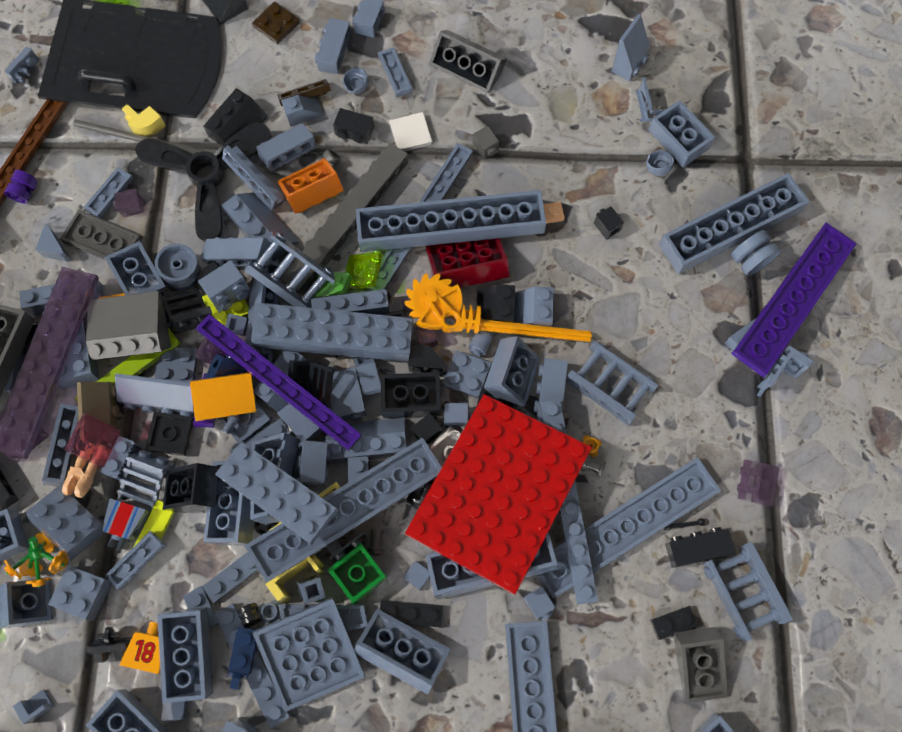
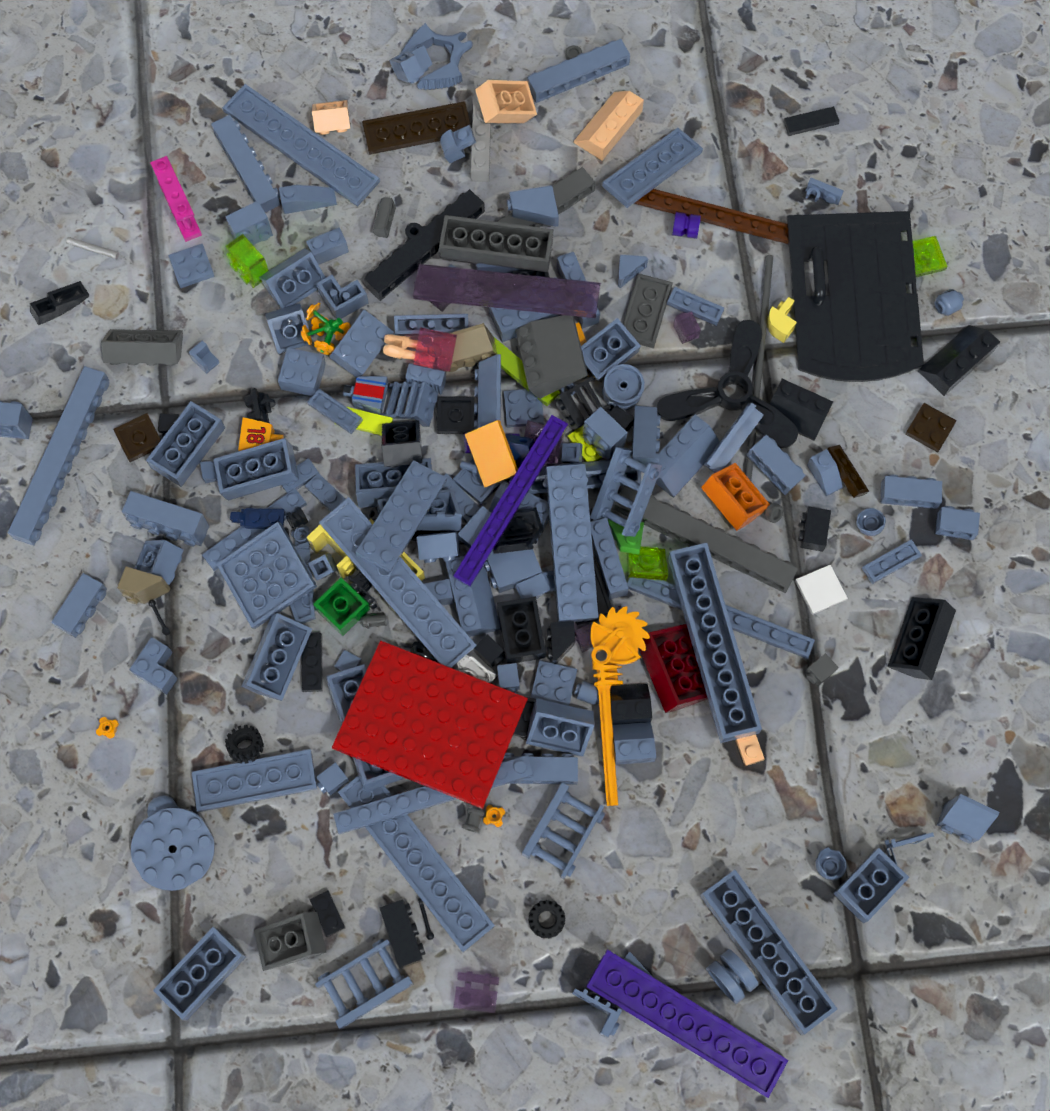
camera: 80 degrees right, 0 degrees up
black brick [594,206,624,240] -> none
none -> black tyre [225,725,264,764]
none -> black tyre [528,900,565,939]

